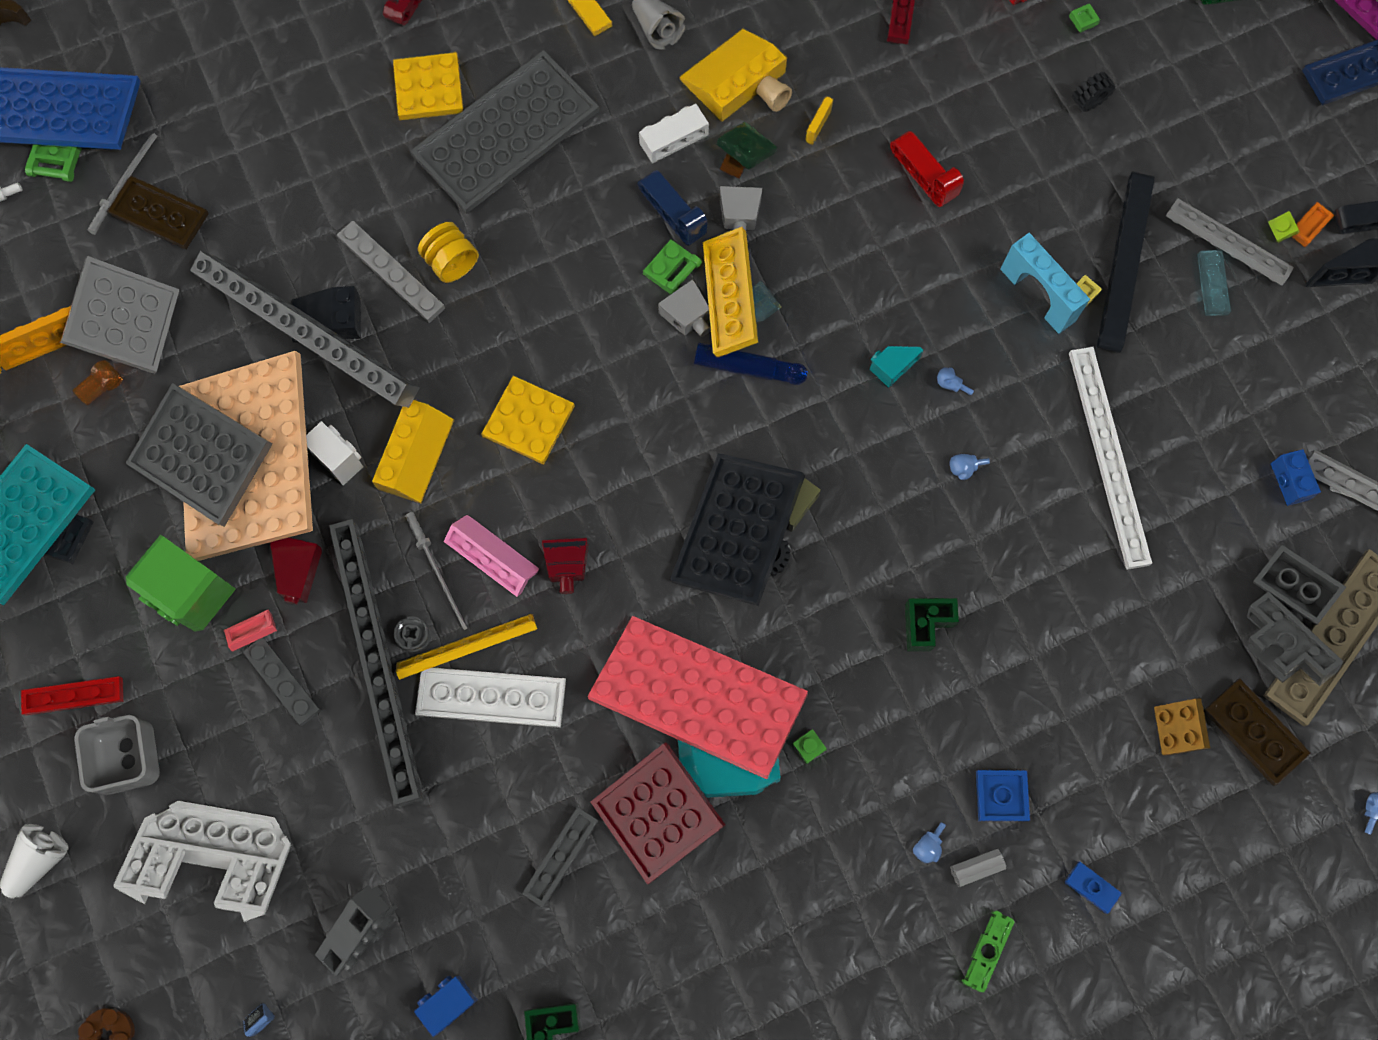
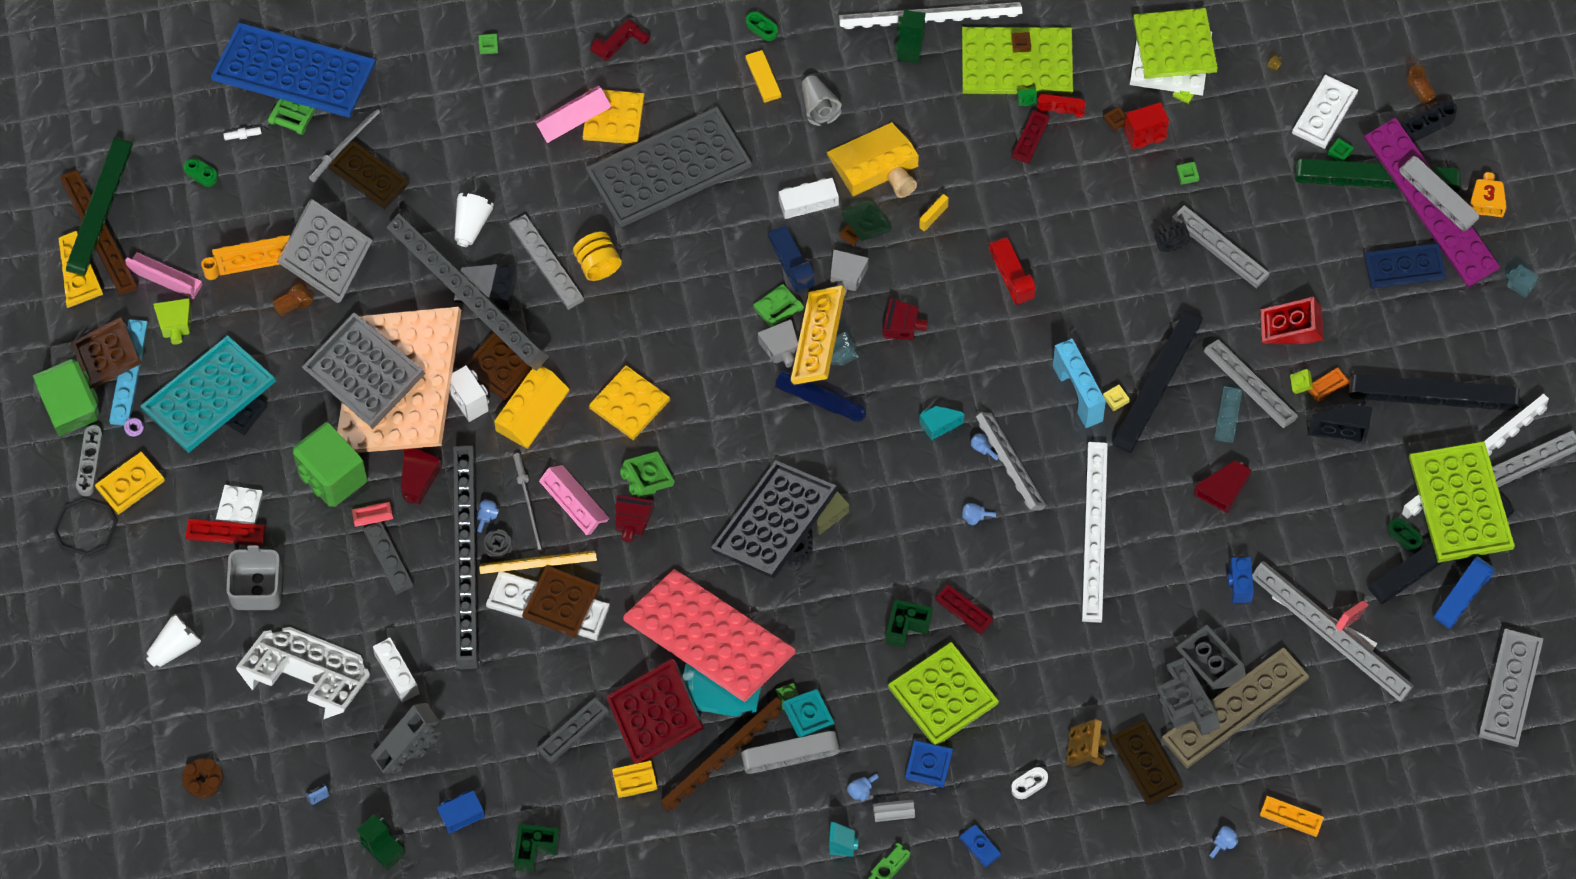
camera: 15 degrees right, 10 degrees down
none -> white plate [216,485,263,524]
none -> white brick [373,638,419,703]
none -> white cone [454,193,494,247]
none -> reddish brown plate [463,332,532,402]
none -> medium blue piece [477,499,499,533]
none -> bright green plate [479,34,498,54]
none -> reddish brown plate [522,565,600,639]
none -> bright pink panel [535,86,611,142]
none -> yellow plate [612,761,657,798]
none -> bright green plate [620,451,675,499]
none -> reddish brown plate [661,697,782,813]
none -> light grey beam [741,731,840,774]
none -> teal plate [782,689,835,738]
none -> teal slope [829,822,859,857]
none -> dark red torso [883,298,928,340]
none -> lime plate [888,642,999,746]
none -> dark red plate [935,584,994,635]
none -> light grey plate [976,412,1046,510]
none -> white plate [1011,767,1048,799]
none -> light grey plate [1171,205,1269,289]
none -> dark red slope [1194,461,1252,513]
none -> red slope [1260,297,1324,344]

